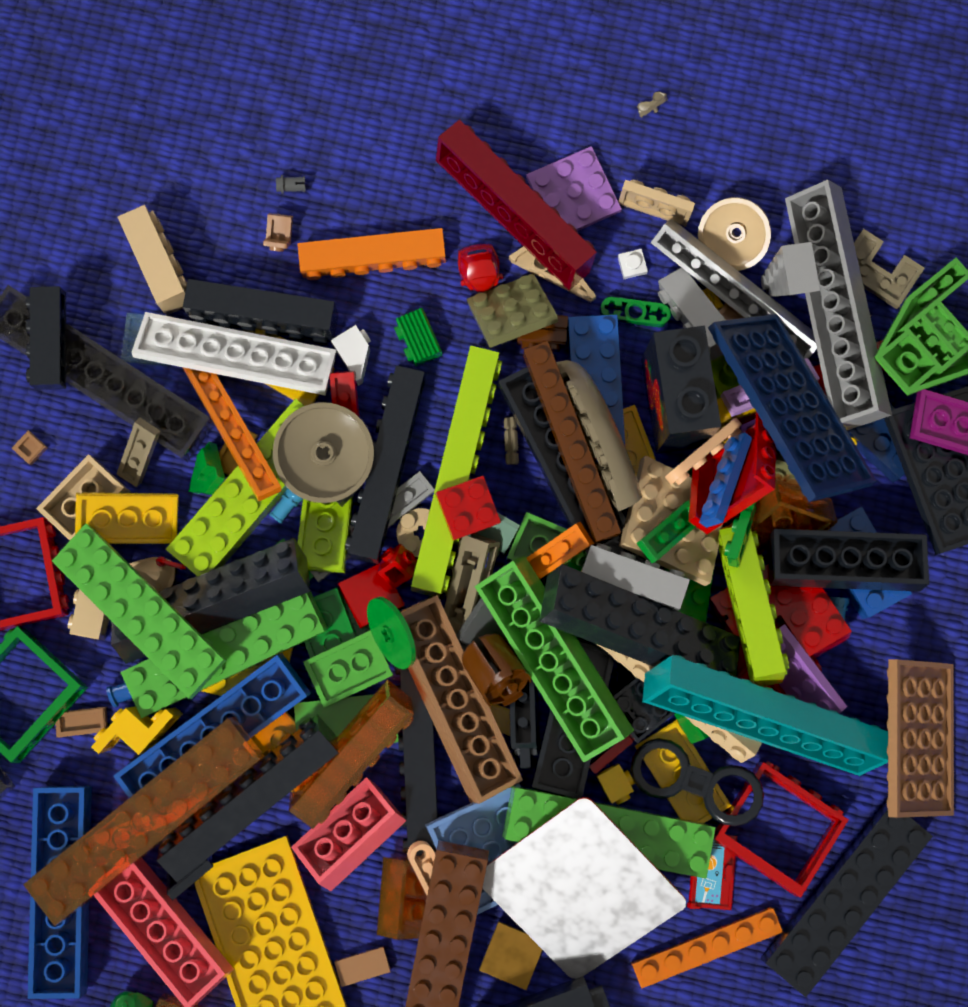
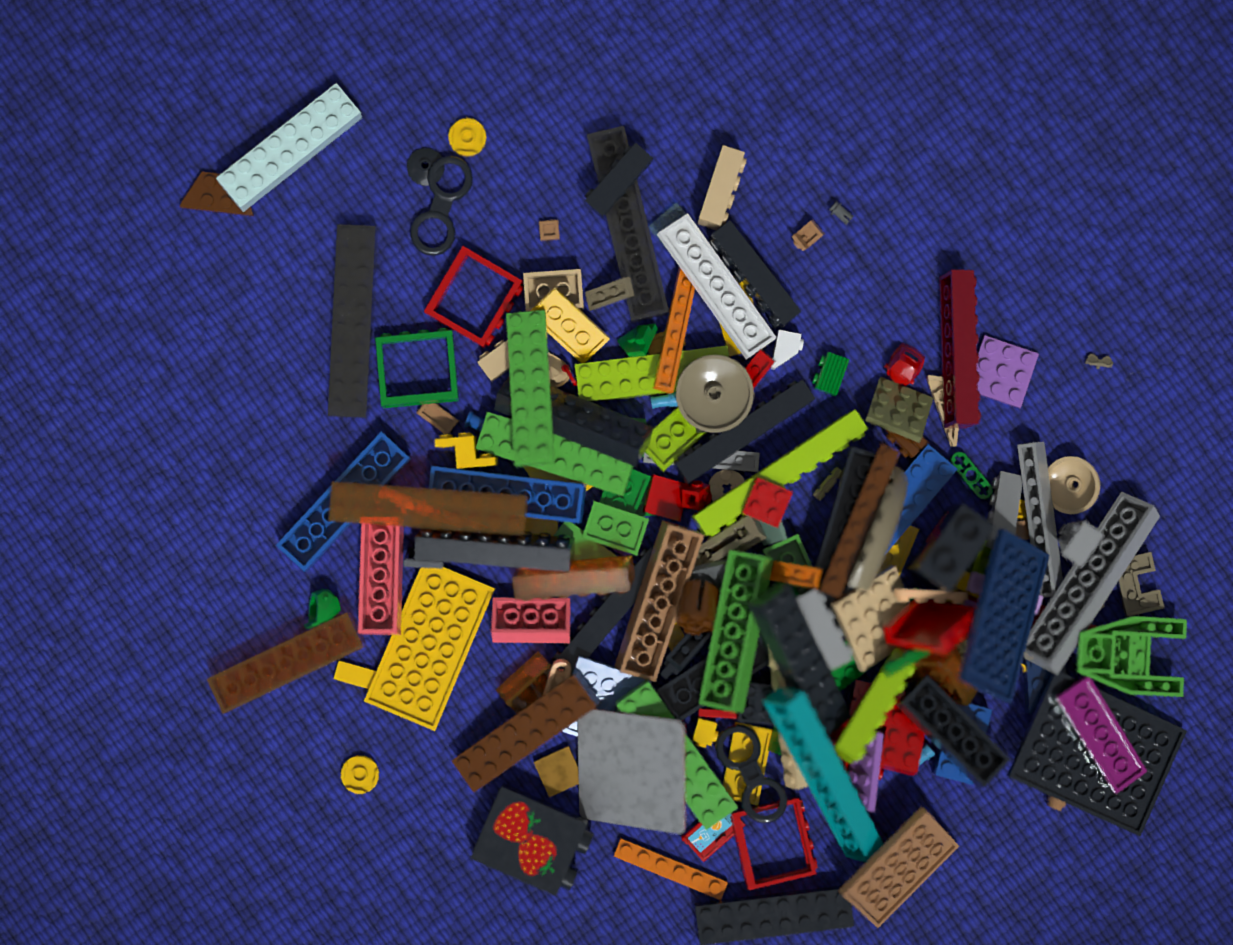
camera: 40 degrees right, 5 degrees up
orange brick [298,228,446,280] -> none
medium nougat tile [335,946,391,987] -> none
green piece [367,596,416,669] -> none
tan plate [618,179,695,227] -> none
white plate [618,249,648,280] -> none
green plate [636,500,696,563] -> none
blue plate [699,433,752,528] -> none

